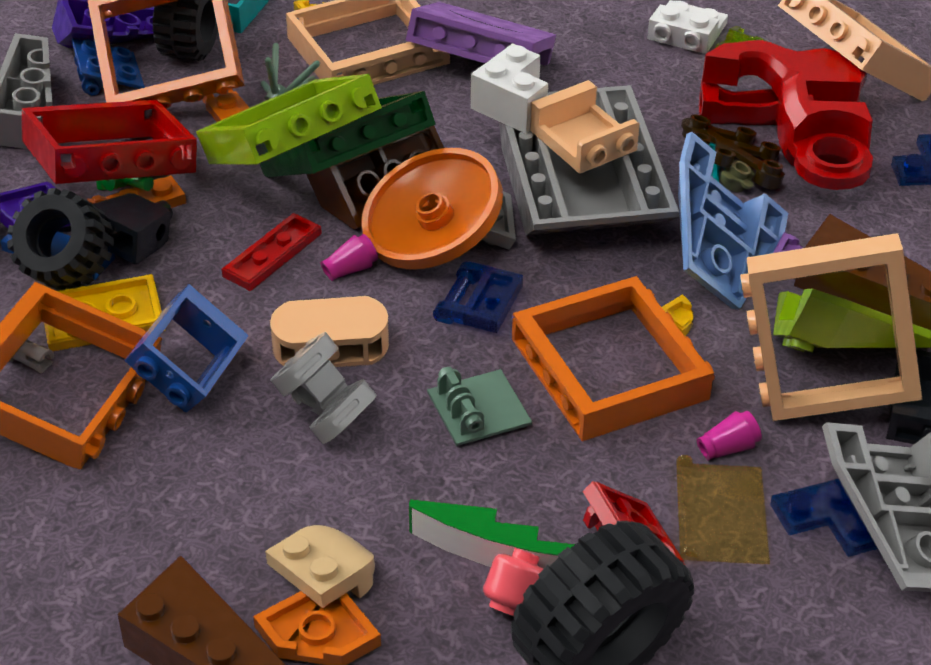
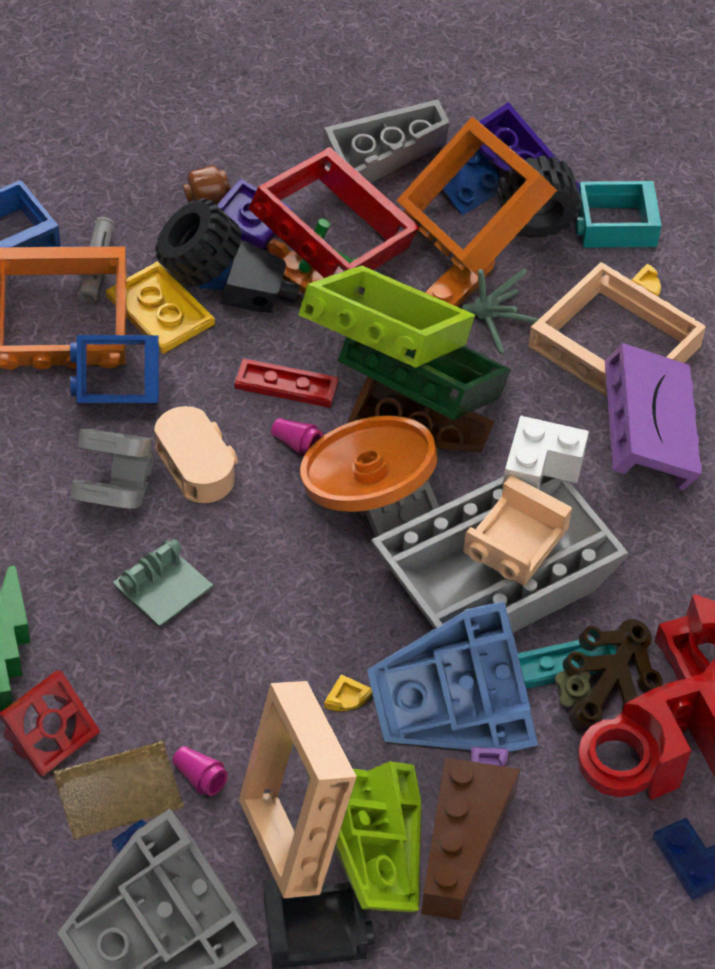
camera: 65 degrees right, 10 degrees up
clear blue plate [433,261,523,333] -> none
orange window [512,276,715,441] -> none

